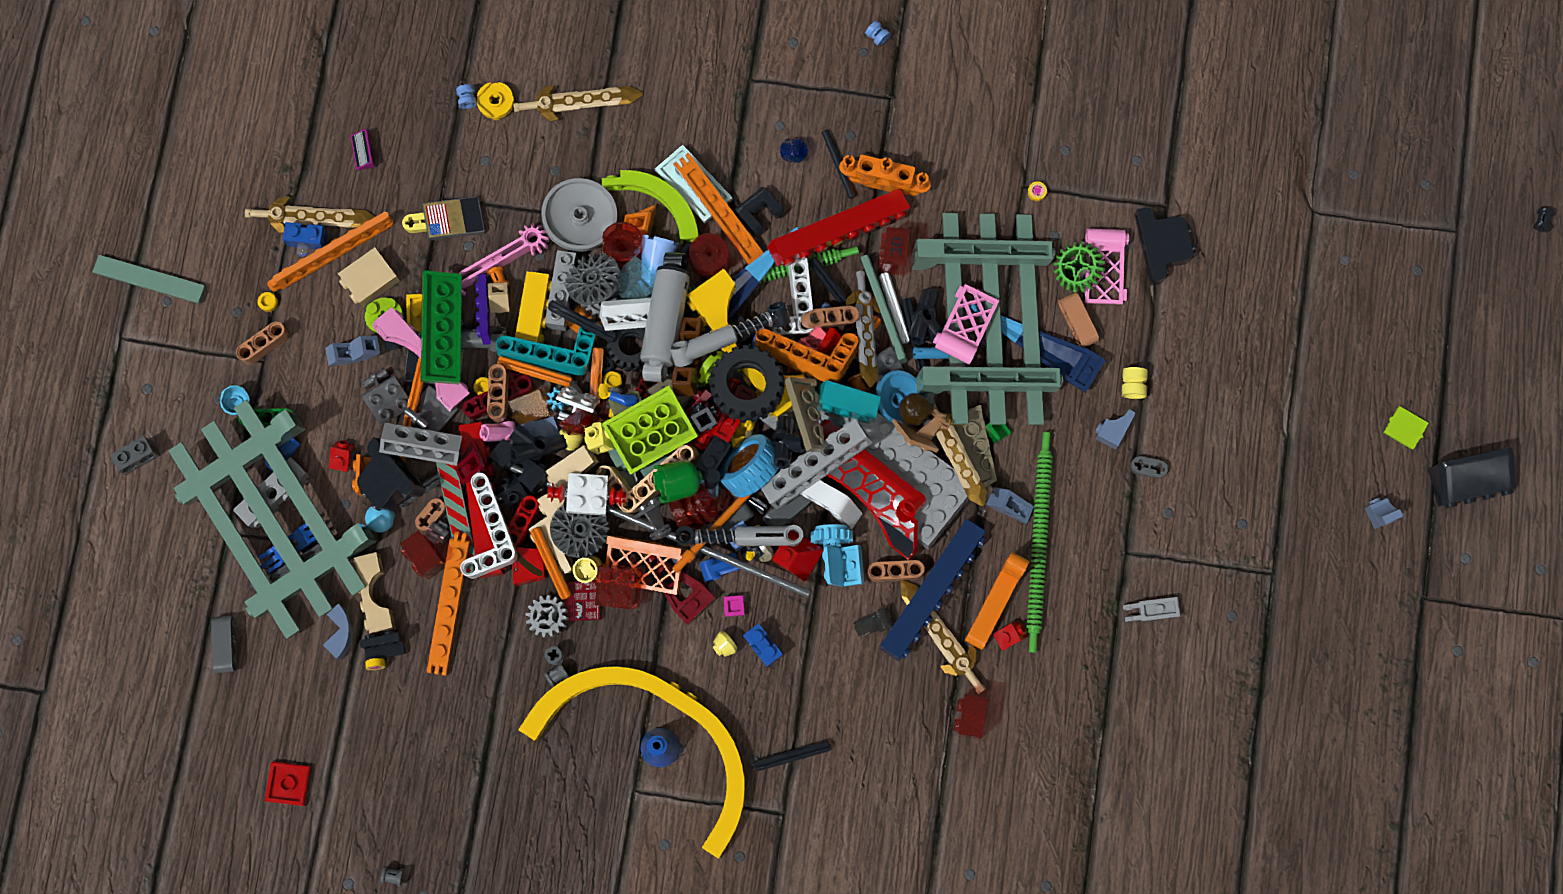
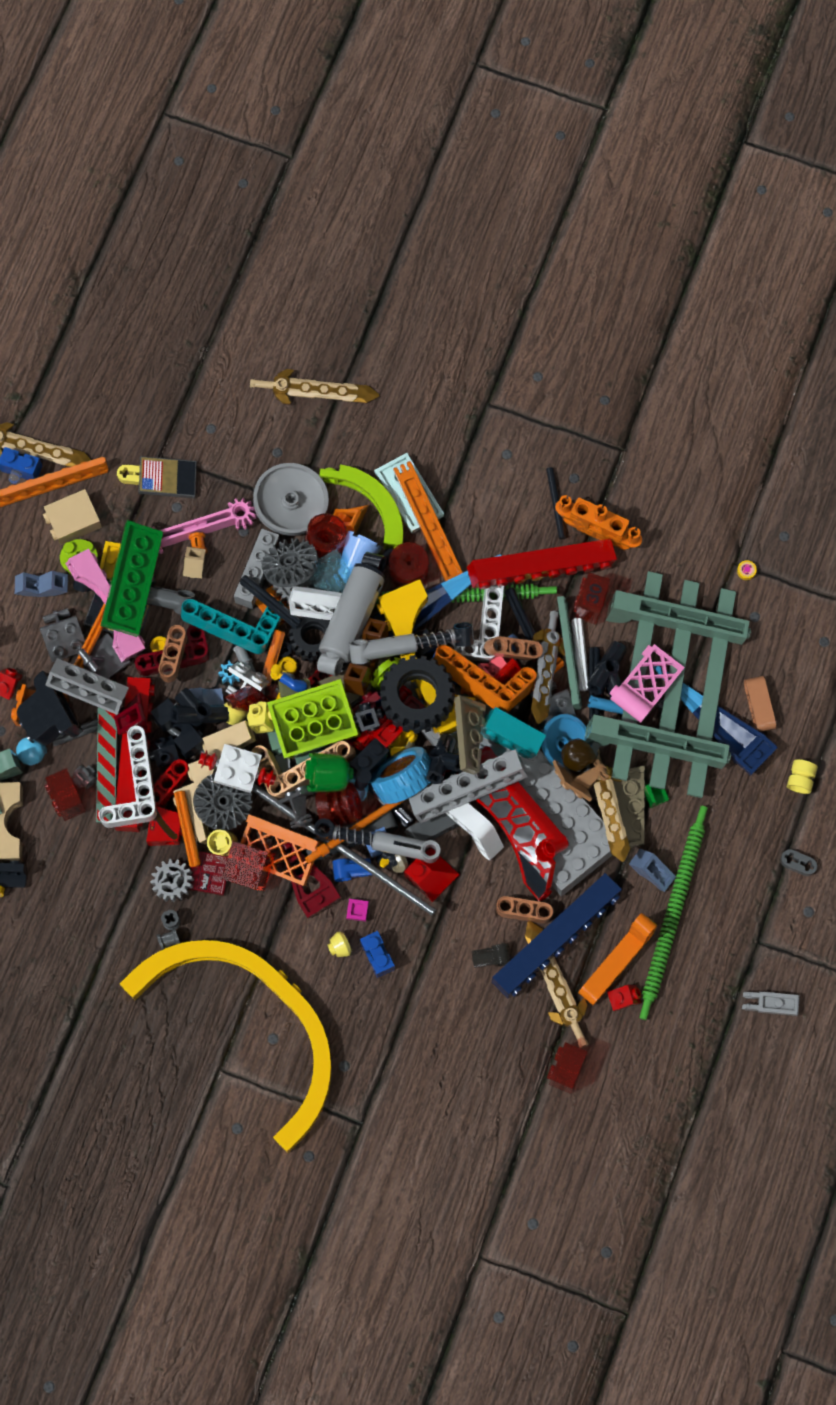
camera: 10 degrees right, 5 degrees down
slope [350,129,375,171] -> none
nougat beam [415,498,446,532] -> none
orange hinge [427,531,470,676] -> none
medium blue wheel [456,84,477,109] -> none
dark purple plate [475,274,491,345] -> none
yellow plate [477,82,515,120] -> none
bright pink piece [479,421,516,443] -> none
orange axle [497,355,572,387] -> none
clear orange piece [508,389,551,425] -> none
yellow brick [515,271,552,350] -> none
blue cone [641,728,680,768] -> none
black connector [733,187,785,237] -> none
black axle [754,741,830,771] -> none
clear blue head [780,138,808,163] -> none
medium azure gear [811,524,853,547] -> none
medium azure bracket [822,545,865,587] -> none
orange bush [847,373,870,393] -> none
medium blue wheel [865,20,891,47] -> none
bright green gear [1054,241,1105,293] -> none
bright pink piece [1084,228,1129,305] -> none
sand blue arch [1095,409,1135,450] -> none

